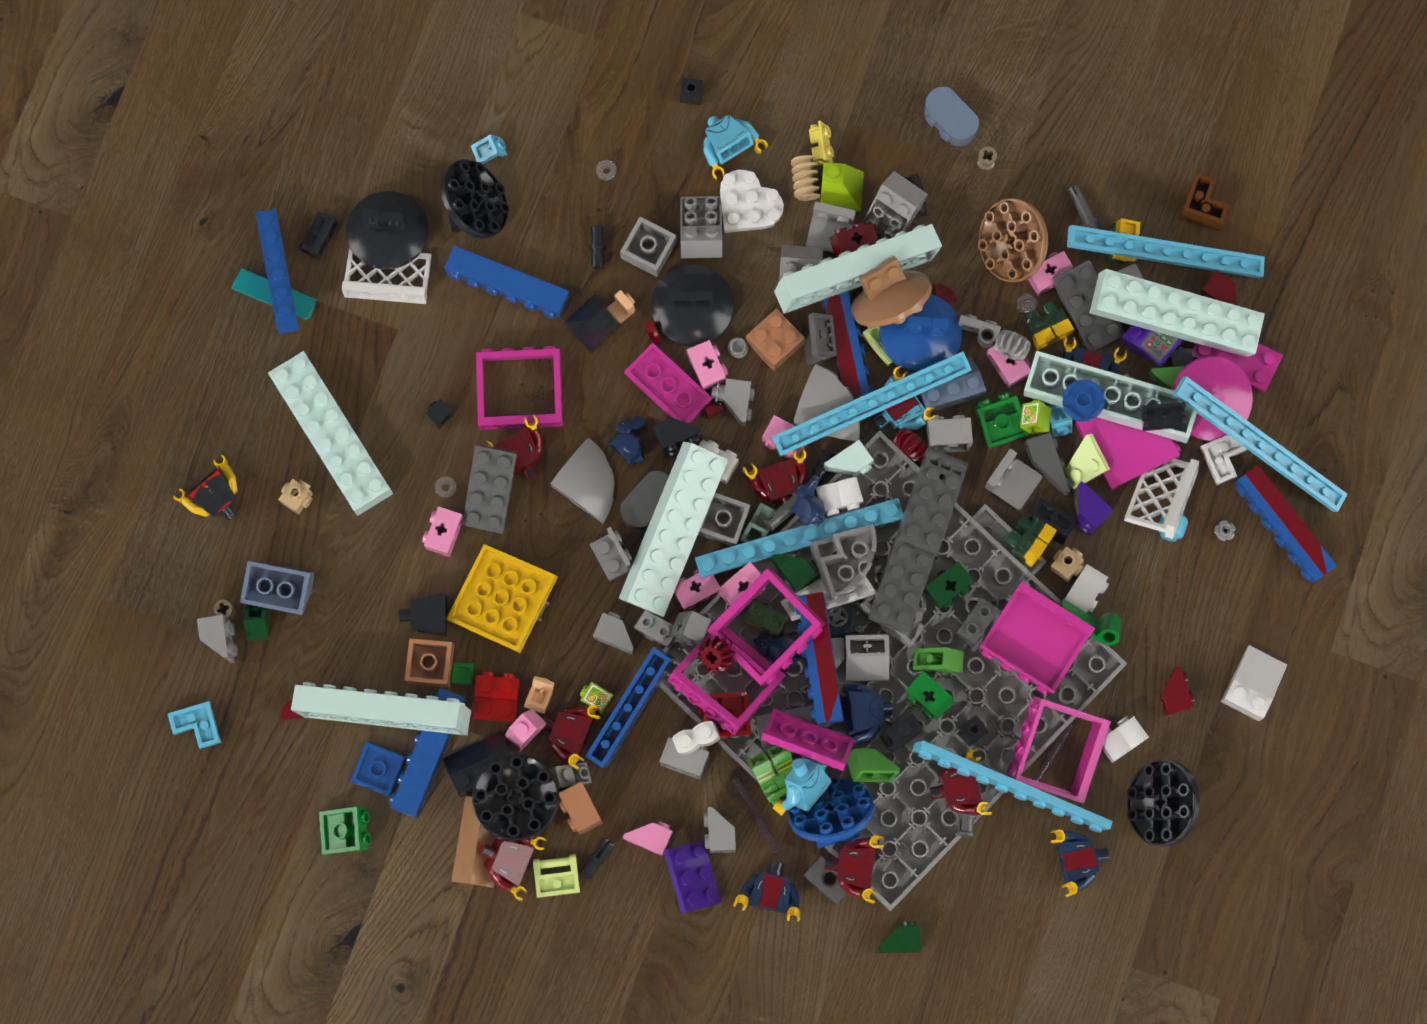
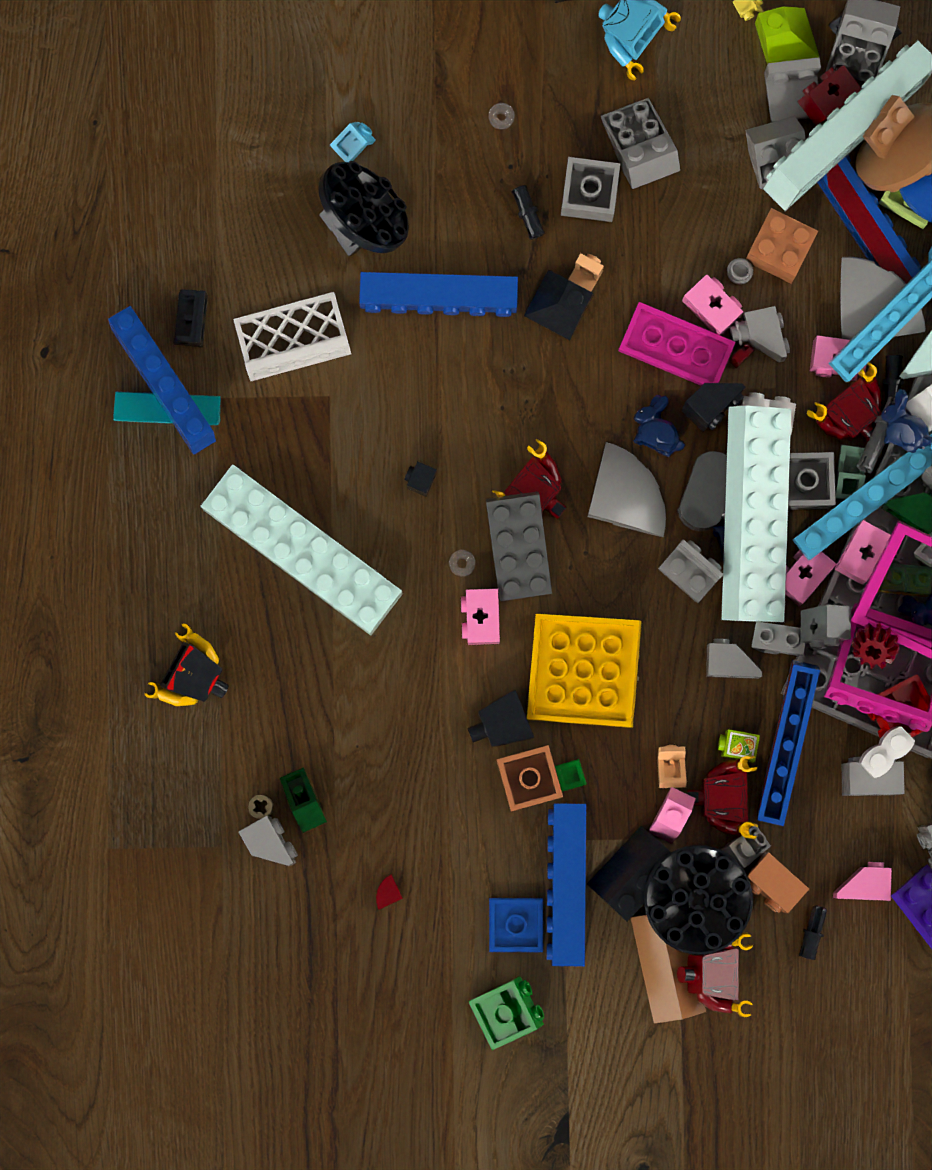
camera: 25 degrees left, 5 degrees up
medium azure plate [168,701,221,749] -> none
sand blue slope [240,560,315,615] -> none
tan brick [278,479,313,515] -> none
light aqua brick [291,682,471,736] -> none
black bracket [346,191,429,269] -> none
red plate [473,672,520,723] -> none
dark pink window [476,346,563,430] -> none
yellowish green plate [533,854,580,898] -> none
dark red tile [645,320,661,346] -> none
black bracket [651,265,734,347] -> none
white plate [720,170,784,233] -> none
tan piece [791,155,820,201] -> none
dark grey bracket [803,313,837,366] -> none

